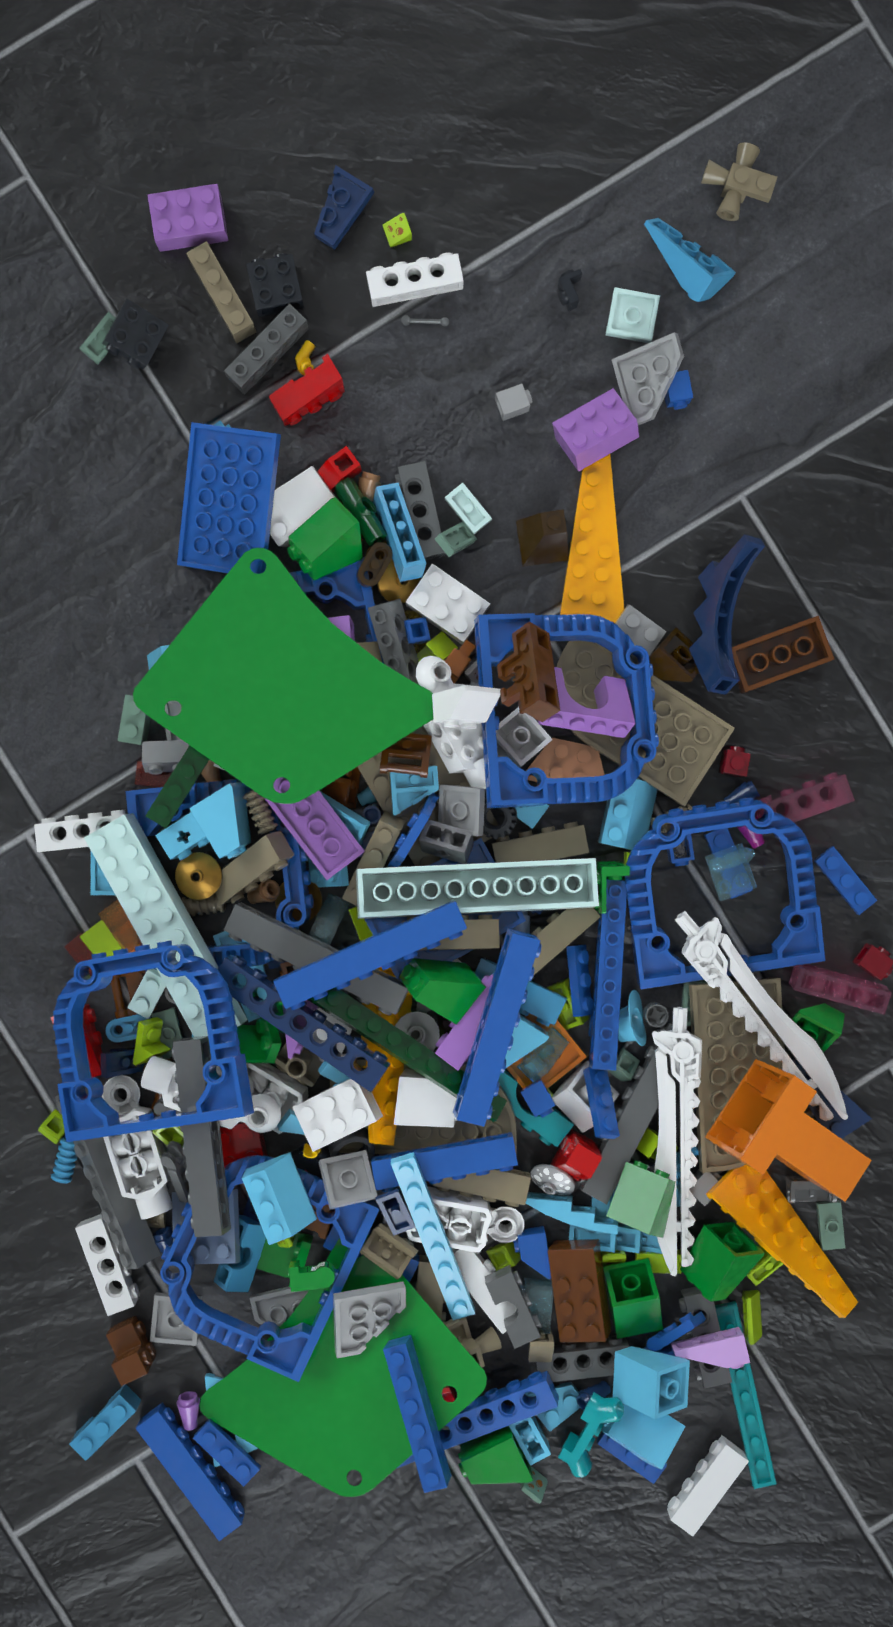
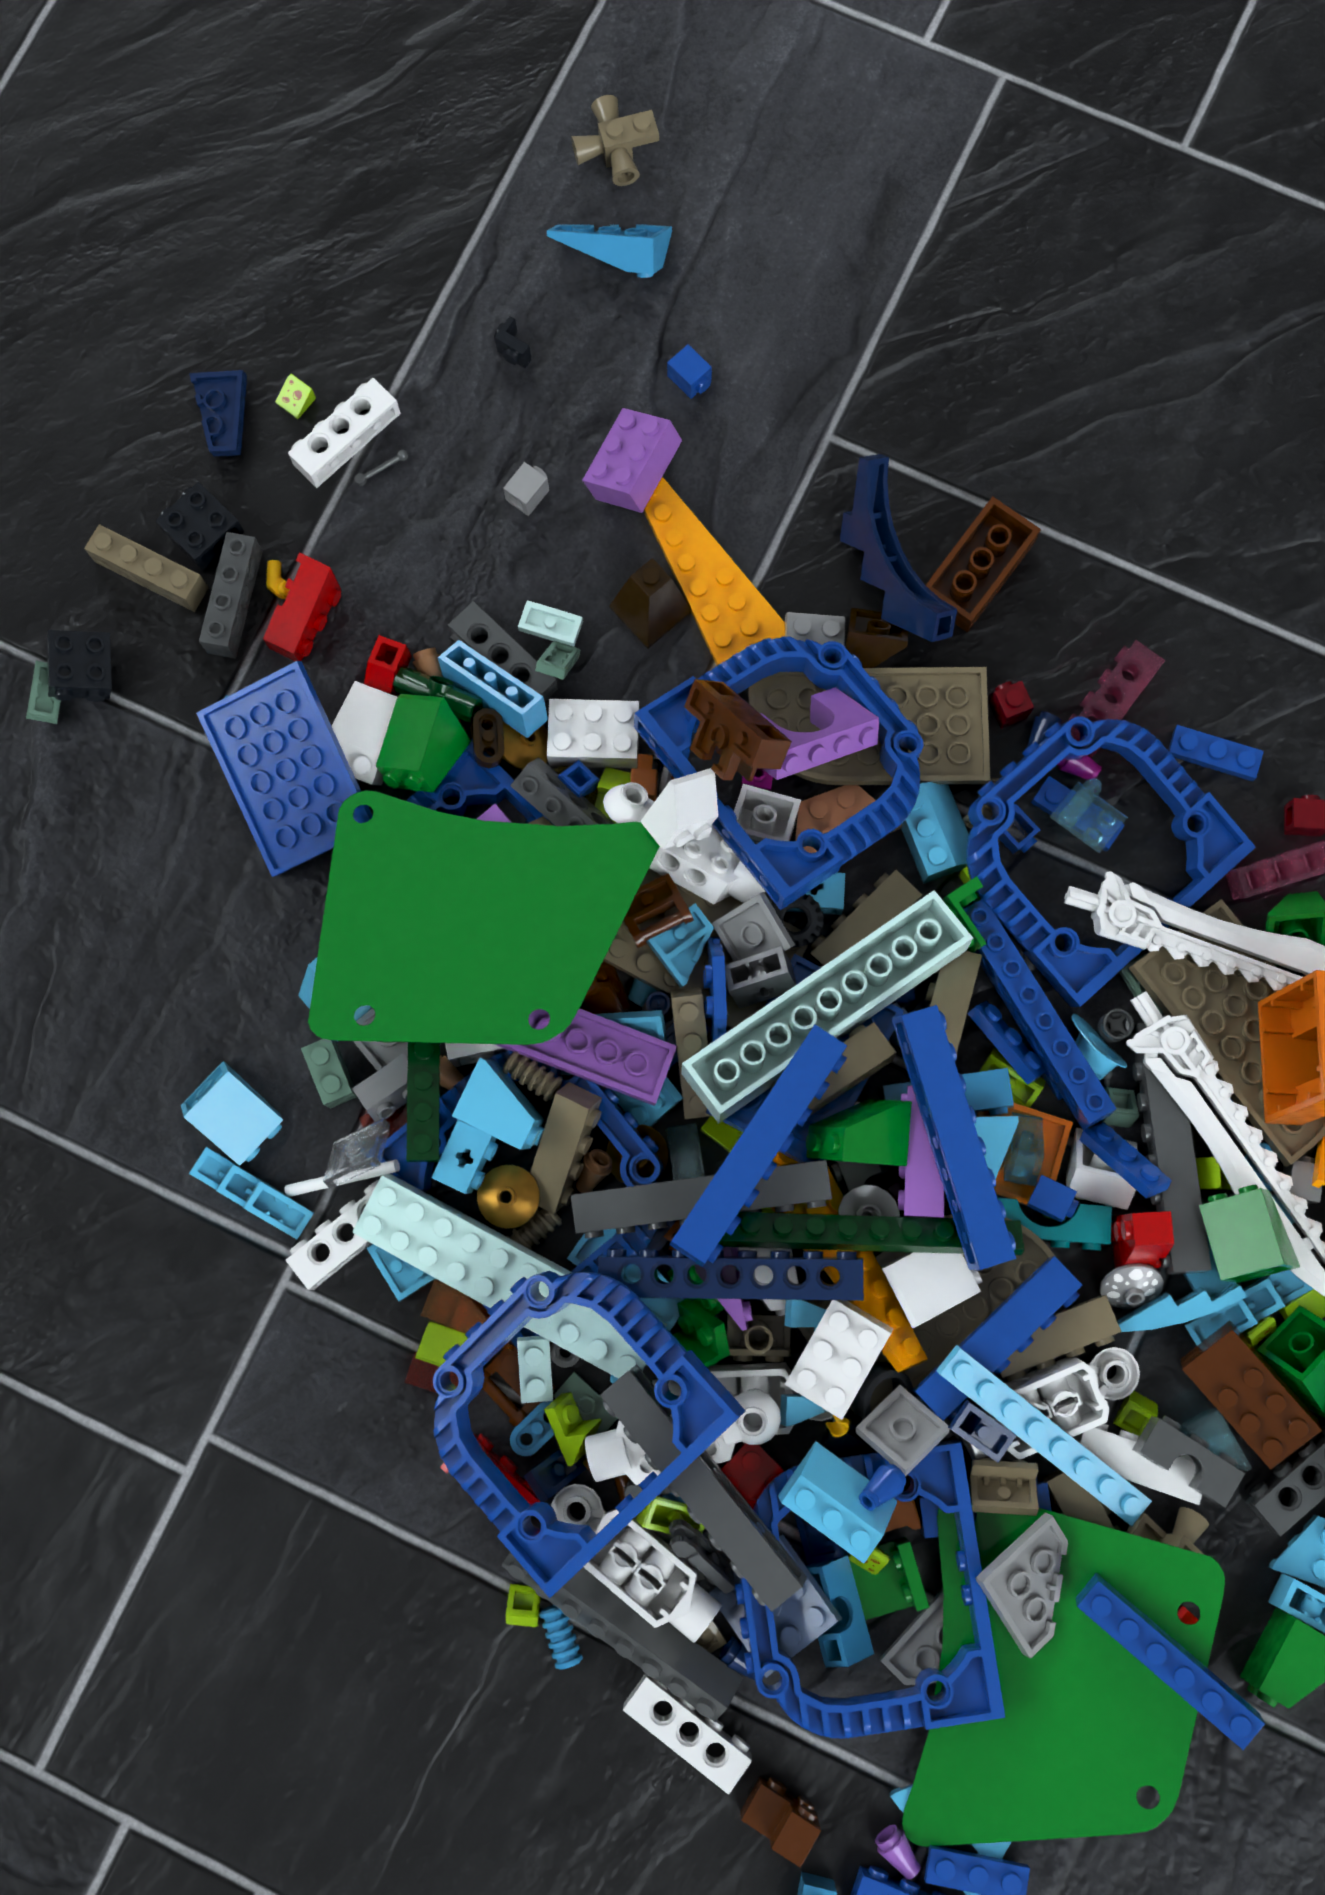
camera: 30 degrees left, 10 degrees down
medium lavender brick [148,184,228,252] -> none
light grey plate [150,1292,202,1346] -> none
green leg [289,1260,335,1292] -> none
blue brick [396,1370,559,1469] -> none
blue slope [513,1226,551,1279] -> none
dark tan slope [528,1326,554,1362] -> none
light aqua tile [605,287,660,343] -> none
light grey plate [612,332,684,425] -> none
none -> medium azure slope [181,1061,283,1166]
none -> medium azure slope [189,1146,314,1239]
none -> white bar [285,1159,400,1197]
none -> clear plate [323,1118,390,1189]
none -> blue cone [859,1464,906,1511]

